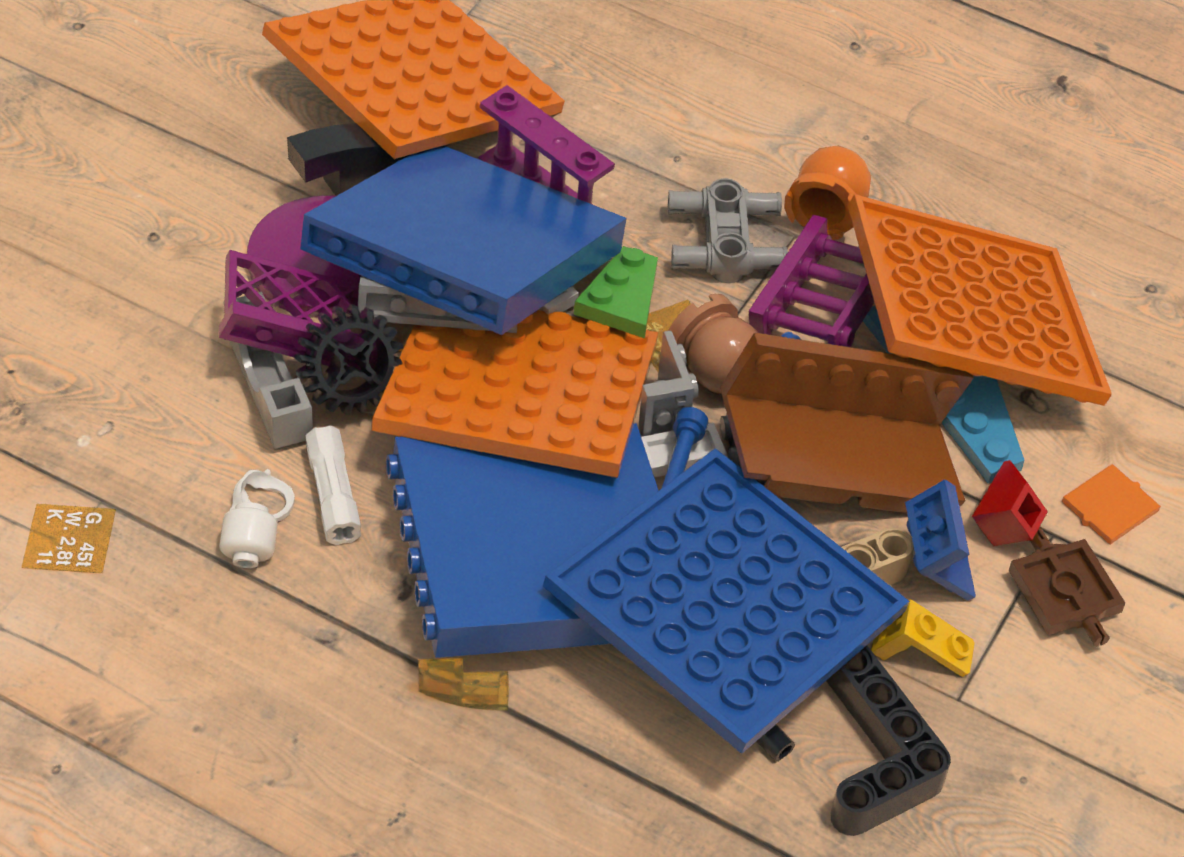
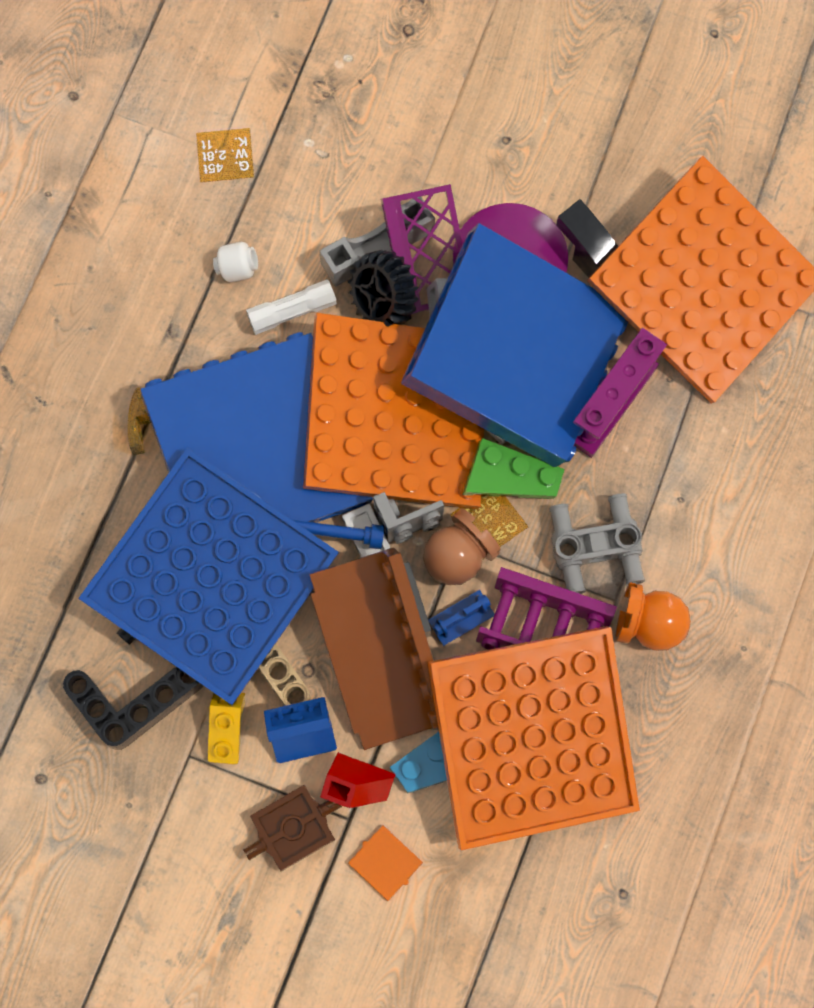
camera: 85 degrees right, 25 degrees up
white piece [229,469,295,522] -> none

